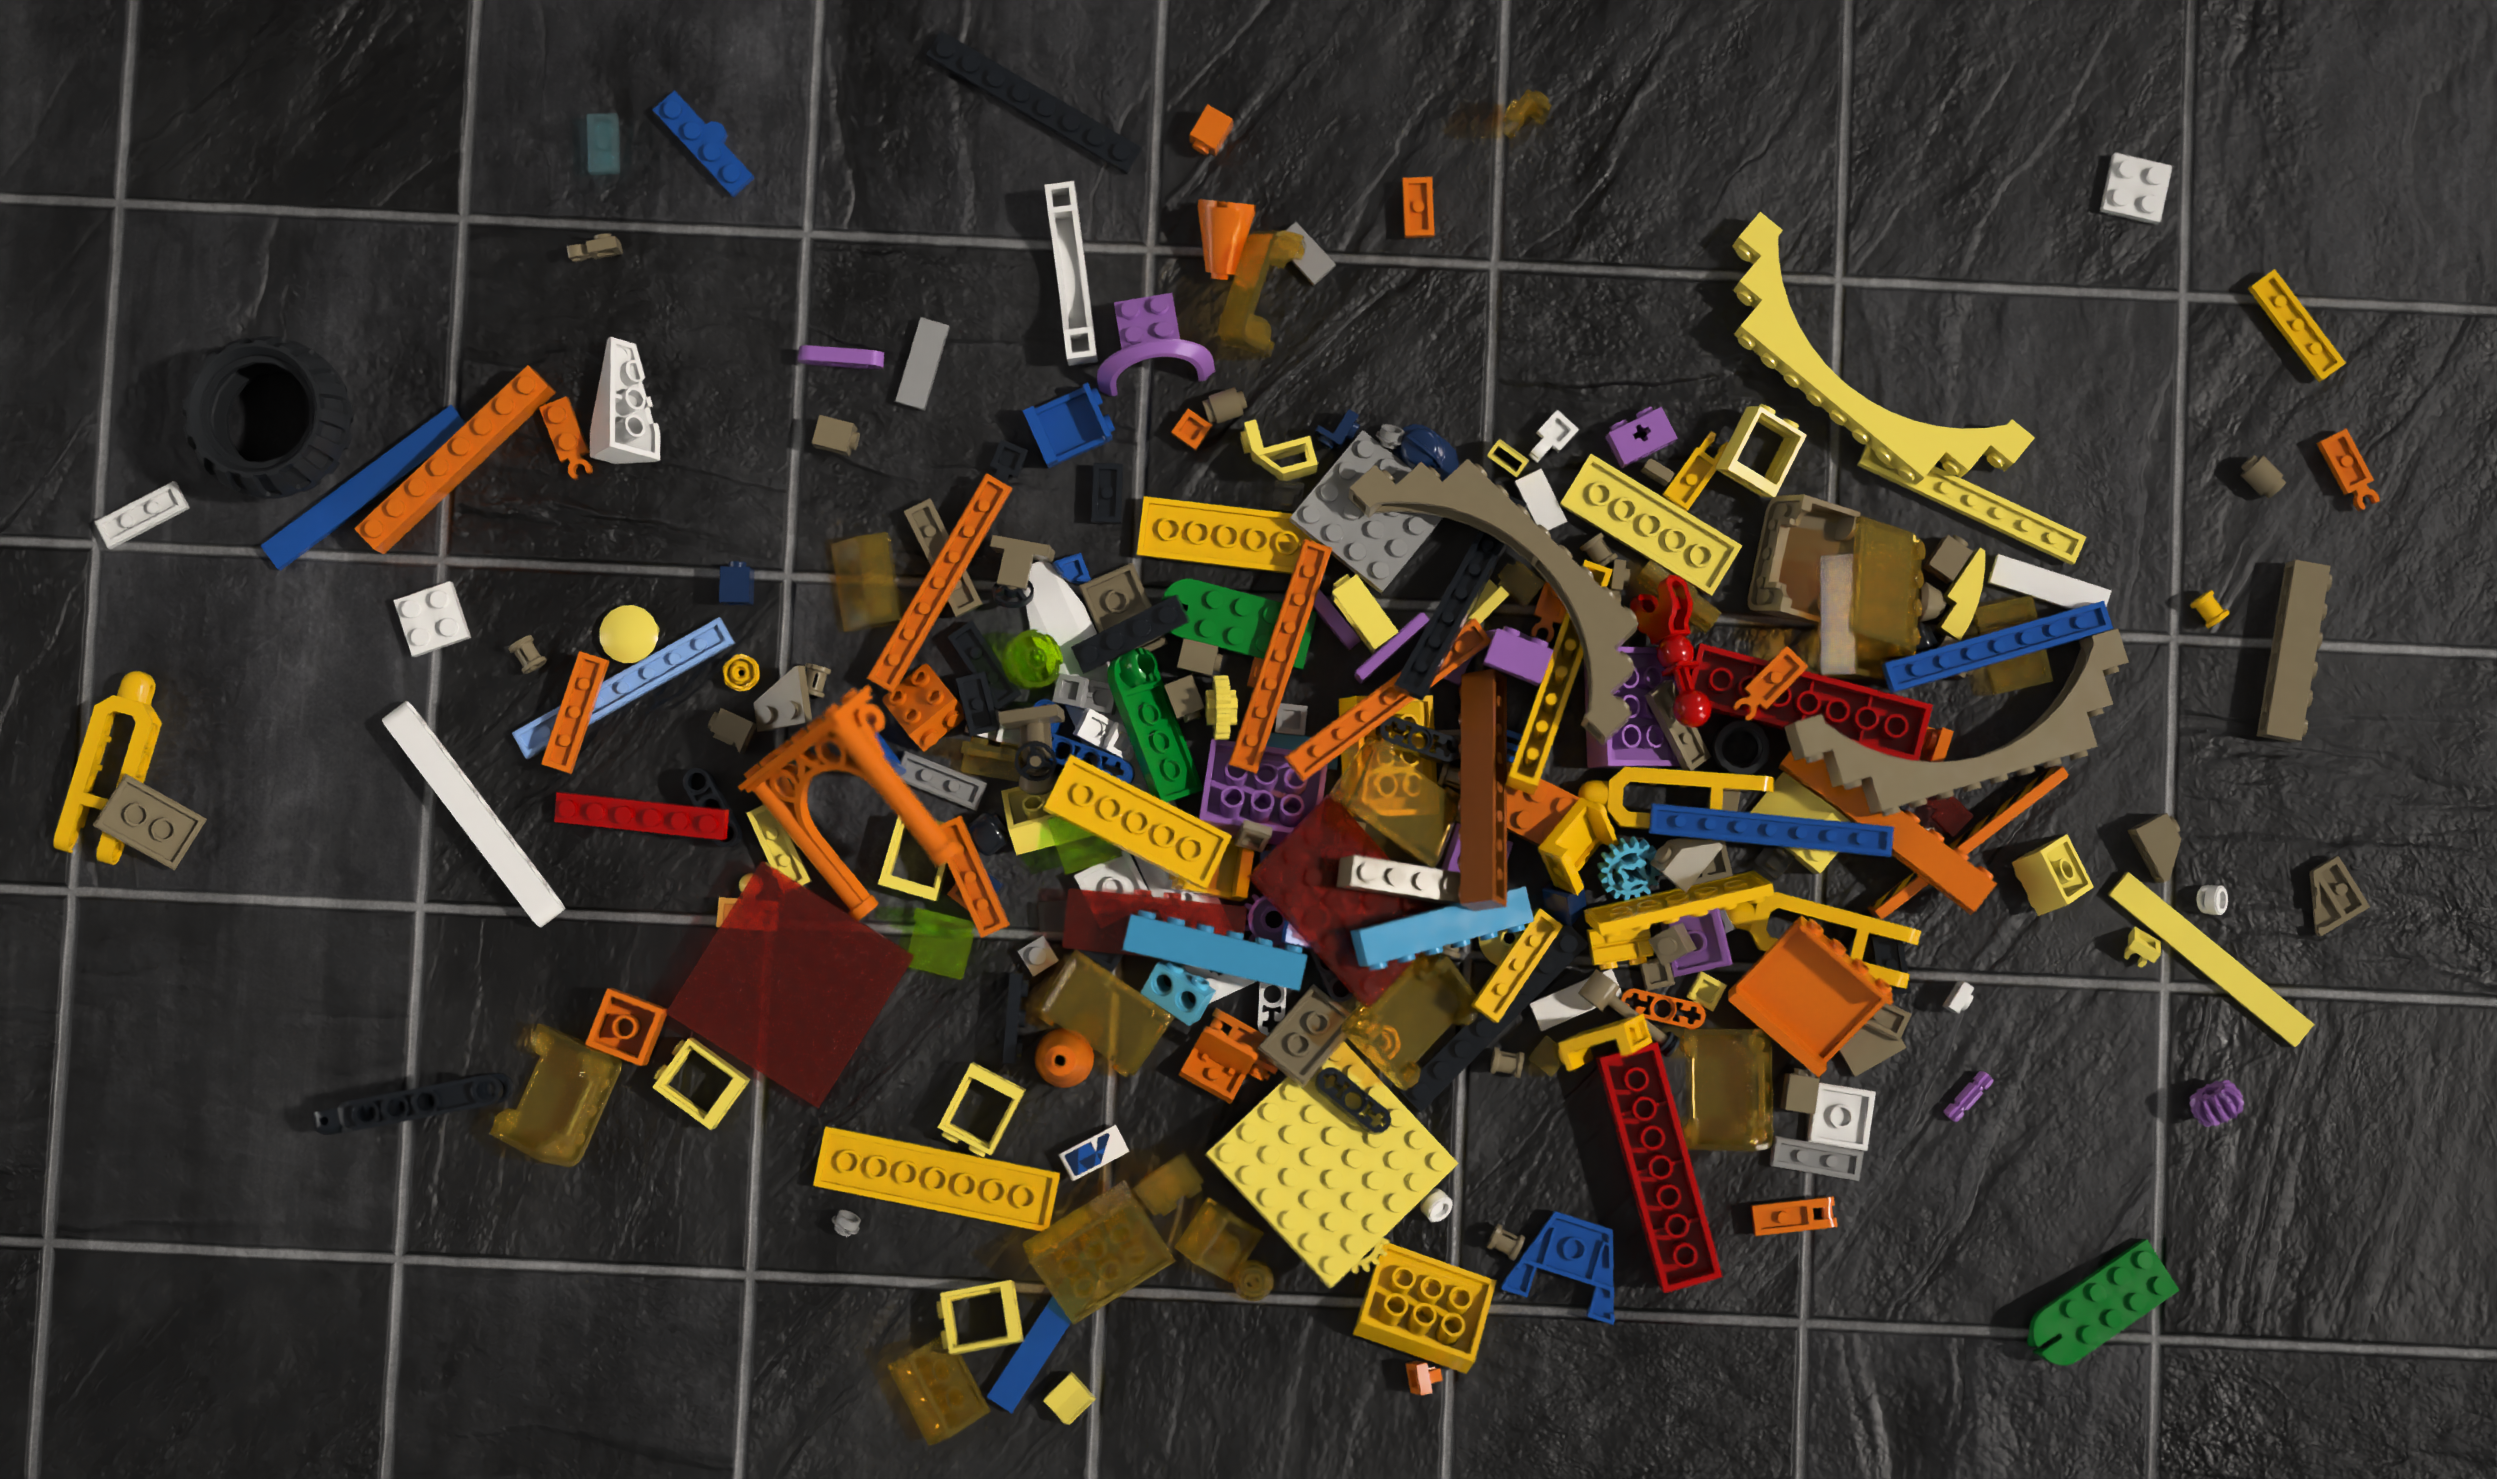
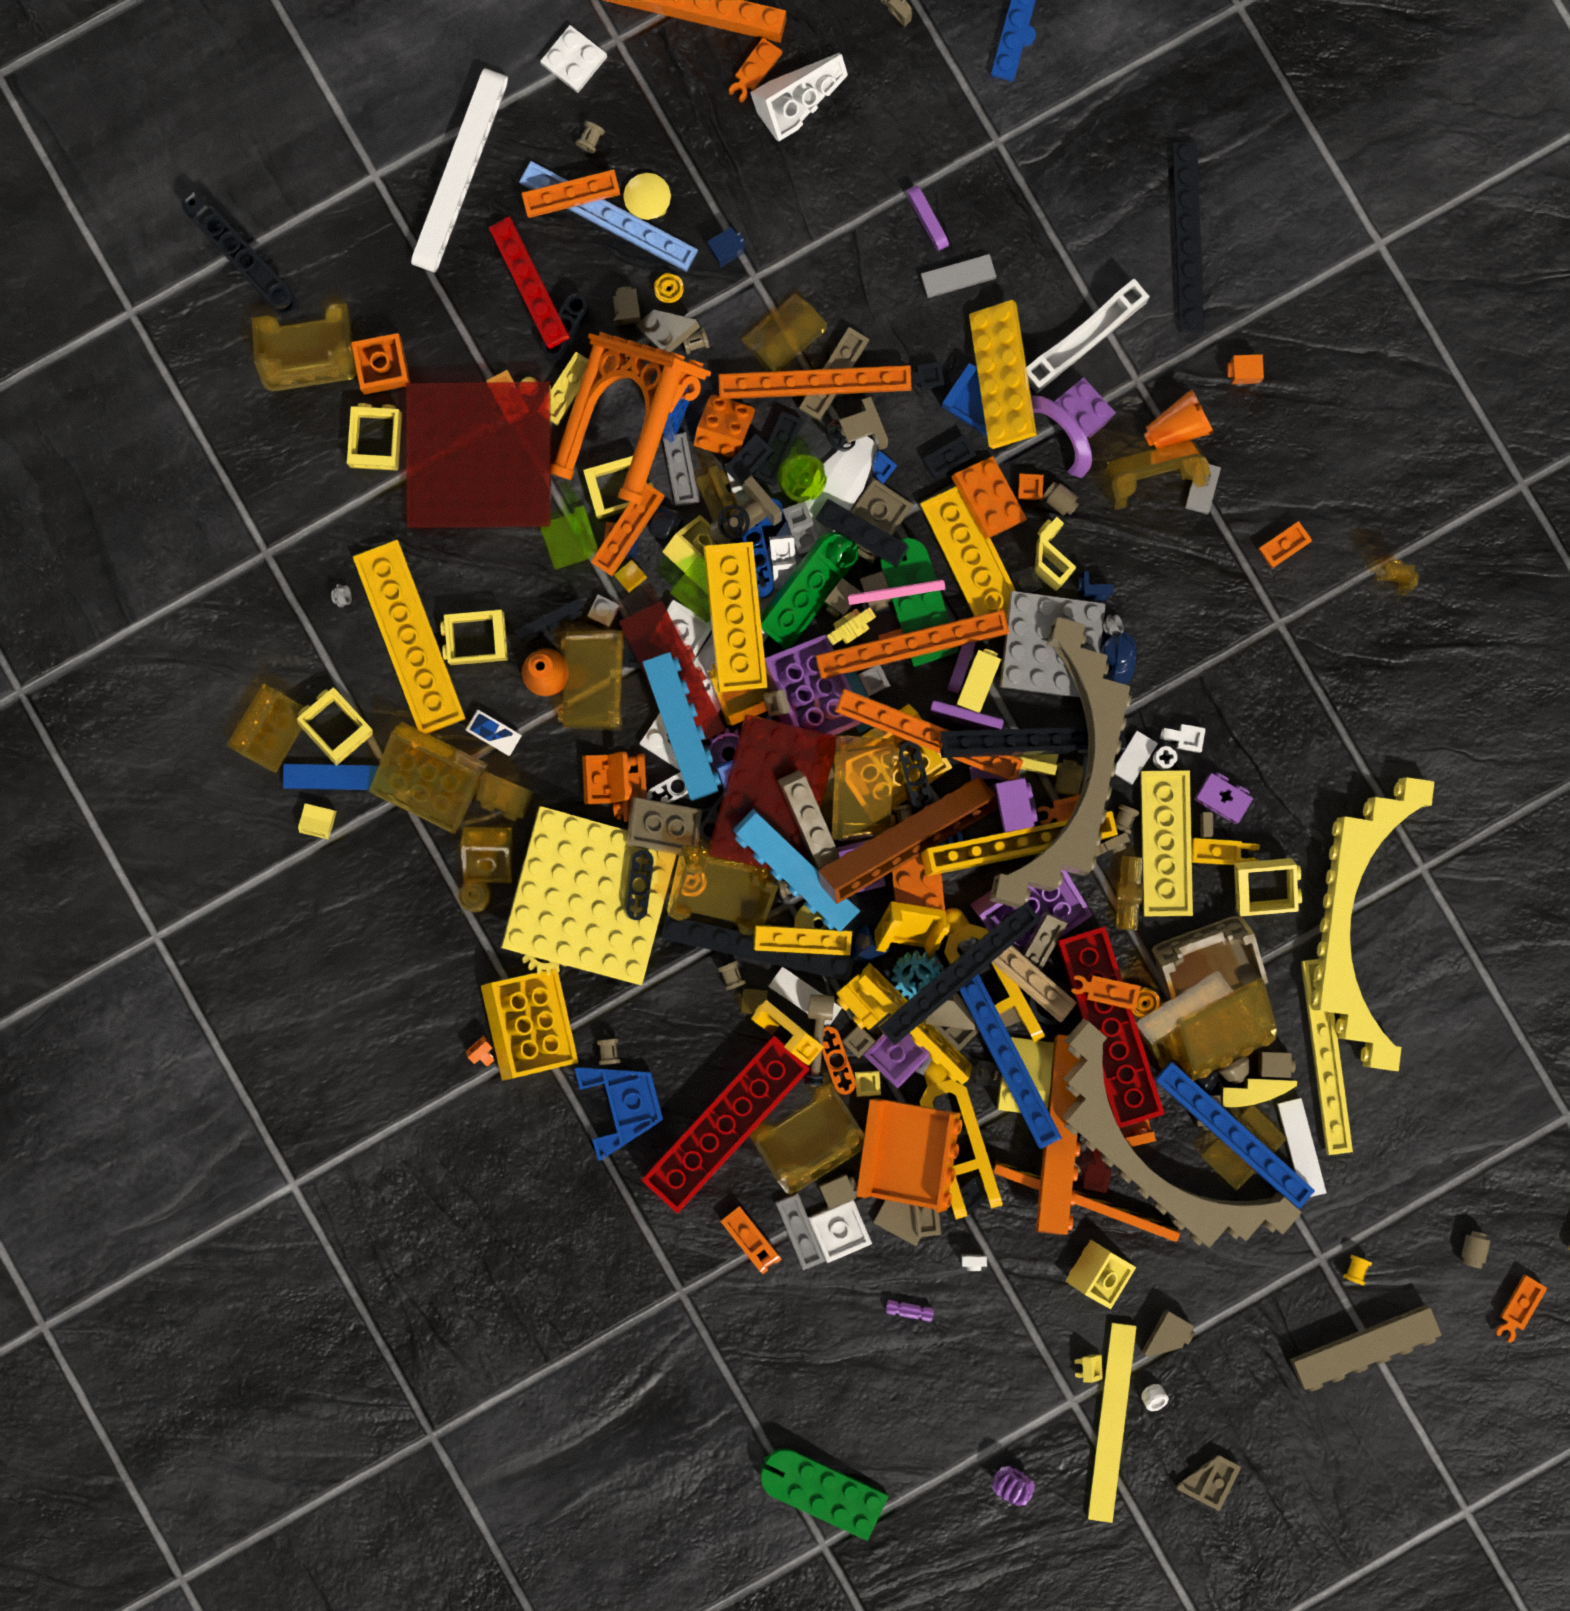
camera: 65 degrees right, 0 degrees up
dark tan brick [812,415,860,456] -> none
medium azure brick [1141,960,1216,1026] -> none
white tile [1420,1188,1453,1222] -> none
light yellow piece [1487,439,1529,477] -> none
red piece [1630,575,1711,728] -> none
dark tan brick [1648,923,1697,966] -> none
none -> yellow slope [614,560,647,593]
none -> bright pink tile [847,580,945,605]
none -> black tile [878,903,1041,1046]
none -> orange plate [952,456,1027,540]
none -> yellow plate [969,300,1037,449]
none -> tan tile [992,945,1077,1022]
none -> yellow plate [1132,988,1160,1019]
none -> white bush [1153,746,1177,770]

